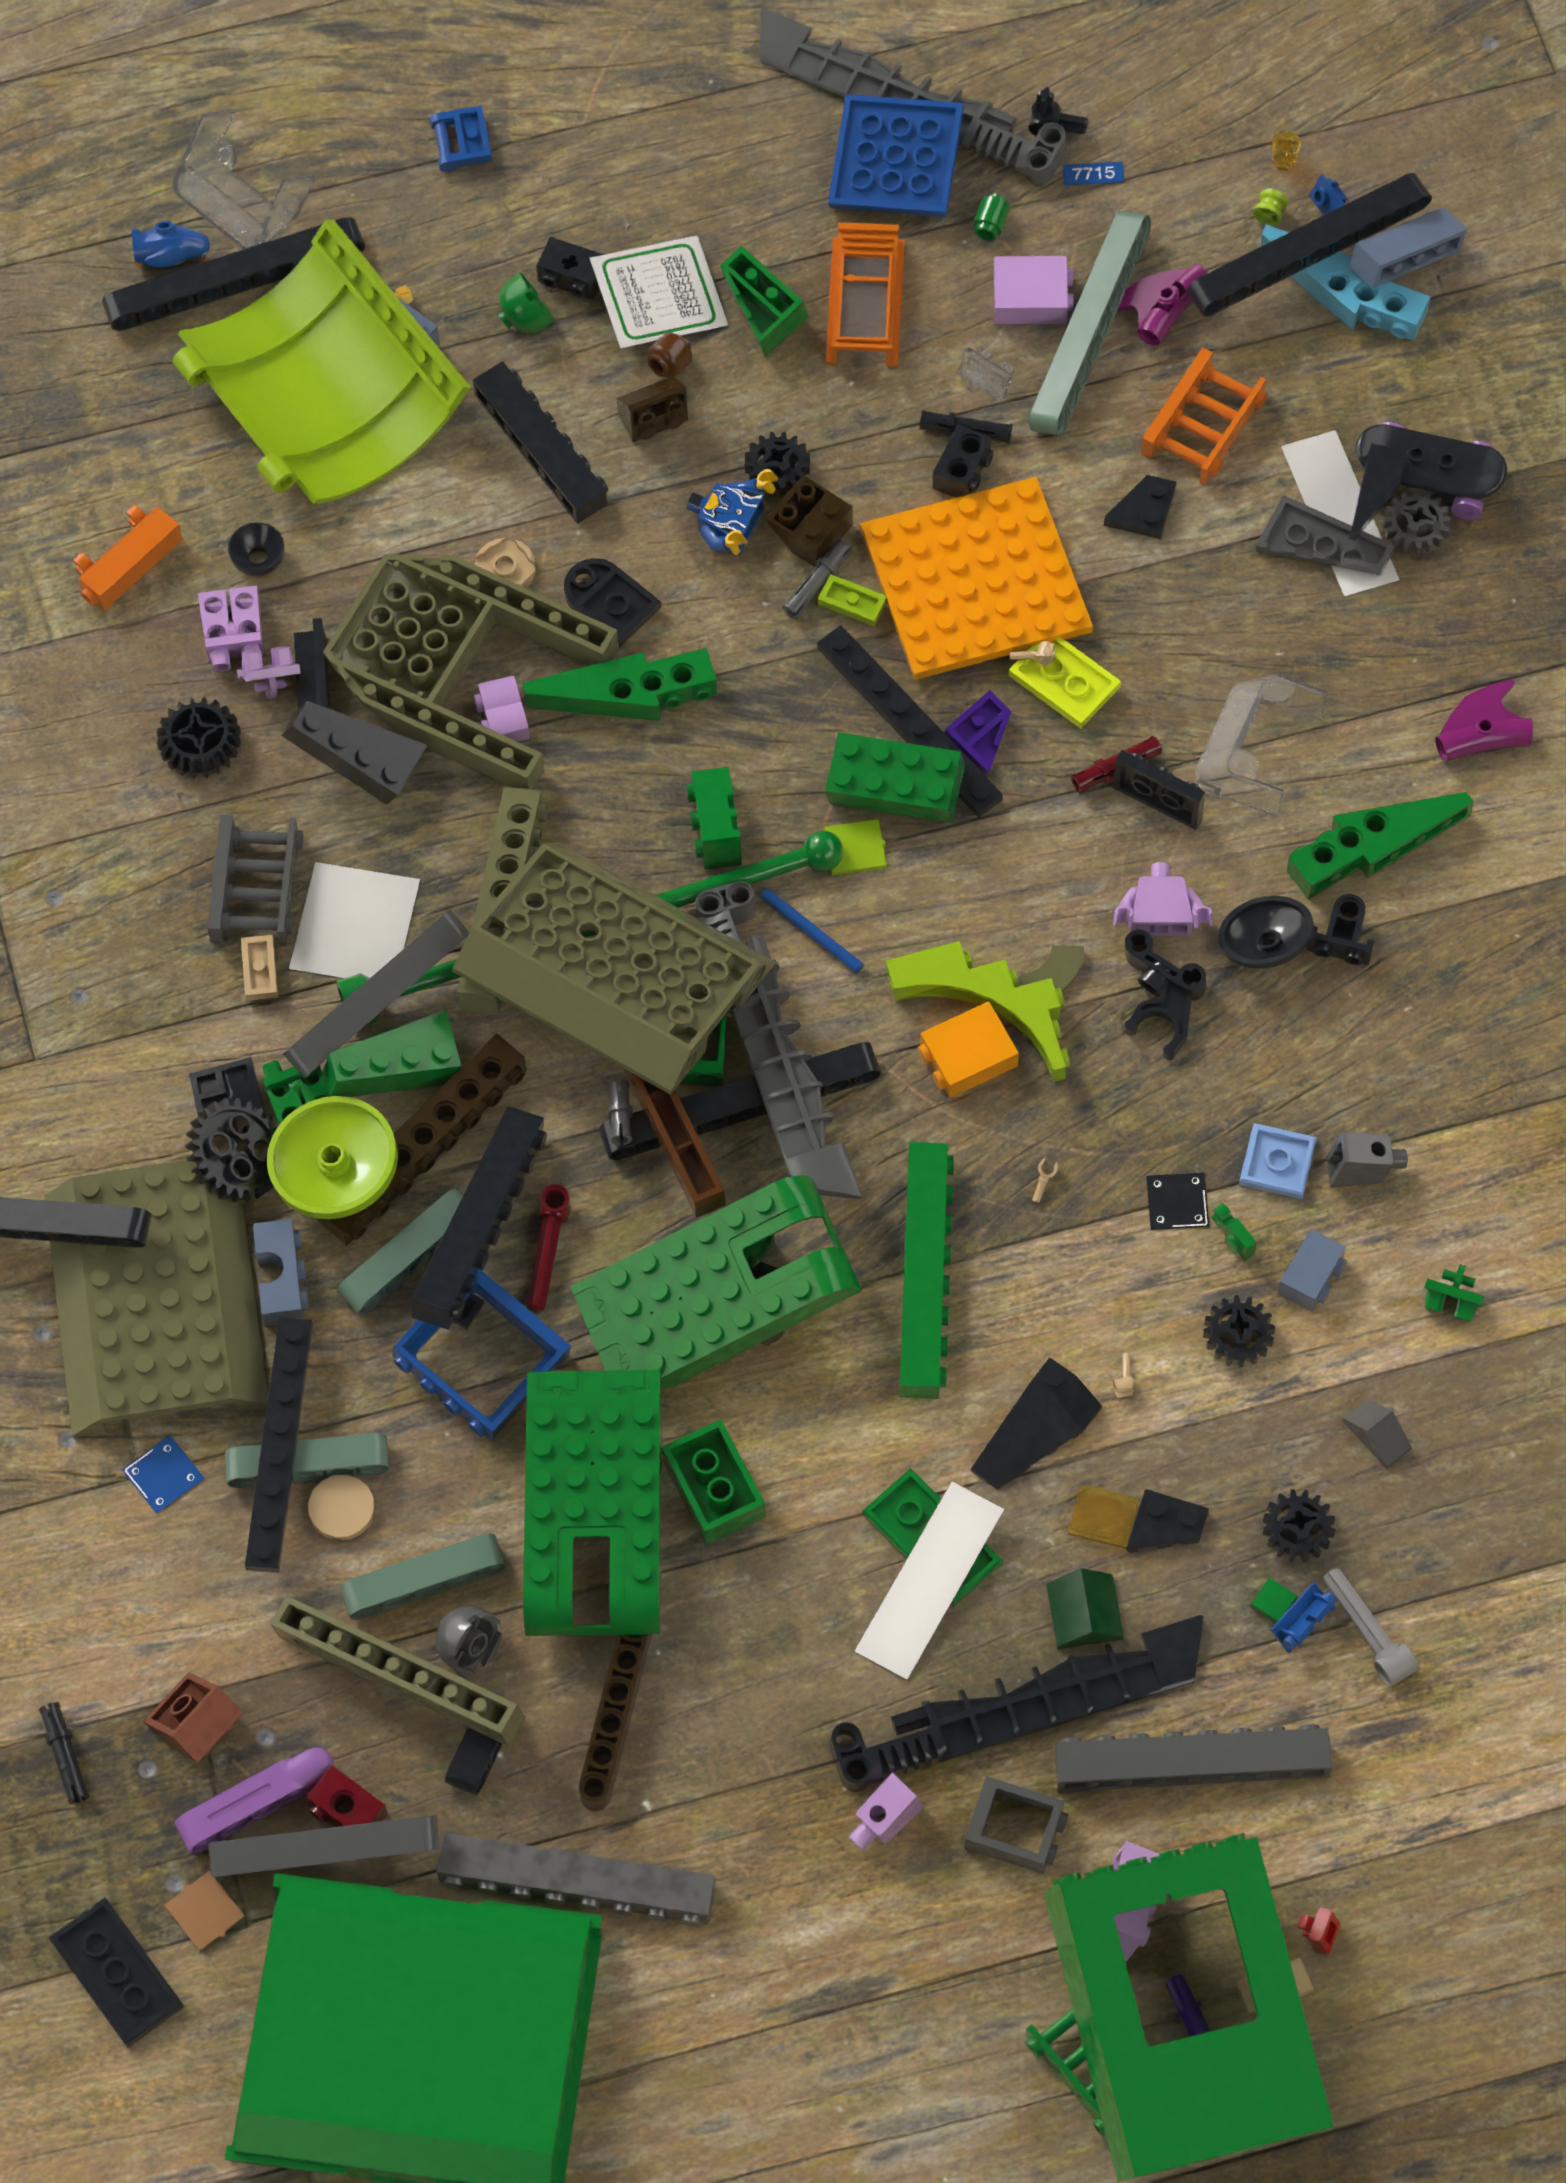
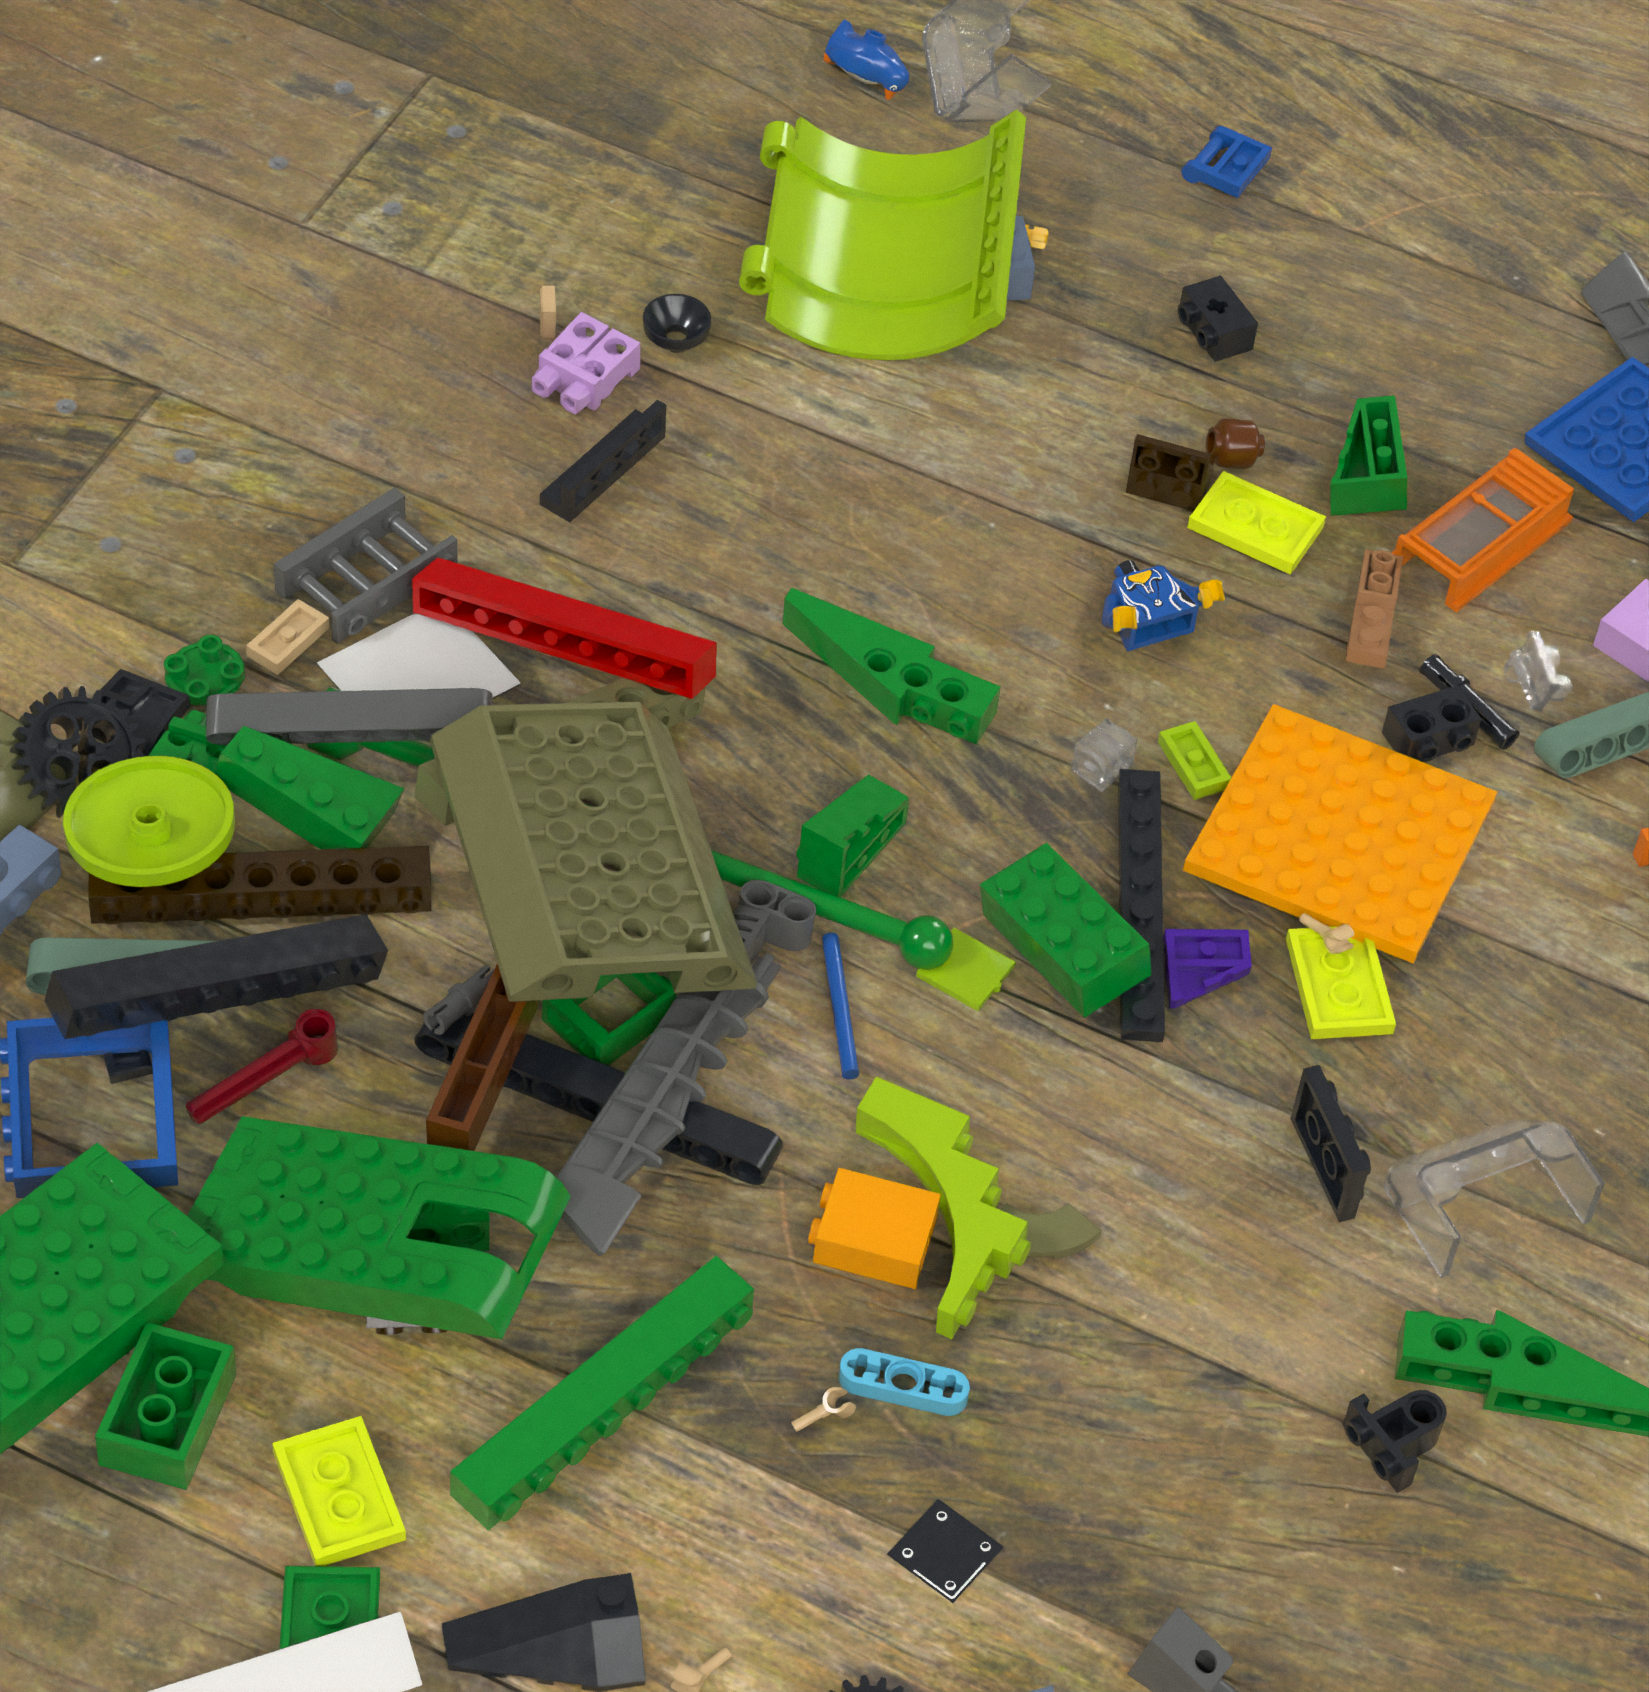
camera: 35 degrees right, 15 degrees down
orange brick [73,504,183,611] -> none
black beam [102,217,366,331] -> none
black gear [157,696,241,779] -> none
lavender hips [237,646,300,699] -> none
black wedge [282,701,427,805] -> none
olive wedge [323,554,619,789] -> none
black brick [473,361,608,524] -> none
lavender brick [474,675,530,742] -> none
tan tile [475,538,536,588] -> none
green cylinder [498,272,555,334] -> none
black plate [564,558,661,648] -> none
white sticker [590,236,728,348] -> none
black gear [744,431,810,496] -> none
dark brown slope [766,475,853,567] -> none
dark grey pin [782,538,853,620] -> none
dark red pin [1071,736,1162,793] -> none
black wing [1104,475,1177,539] -> none
lavender torso [1113,862,1213,936] -> none
black piece [1125,930,1206,1060] -> none
green plate [1211,1203,1257,1261] -> none
black dish [1218,896,1314,969] -> none
light blue tile [1239,1123,1317,1200] -> none
none -> green dish [164,635,245,705]
none -> neon yellow plate [272,1416,406,1566]
none -> red brick [412,557,717,699]
none -> tan tile [539,286,556,339]
none -> medium azure beam [839,1348,970,1416]
none -> clear brick [1071,718,1138,792]
none -> neon yellow plate [1187,471,1326,575]
none -> medium nougat slope [1345,549,1403,669]

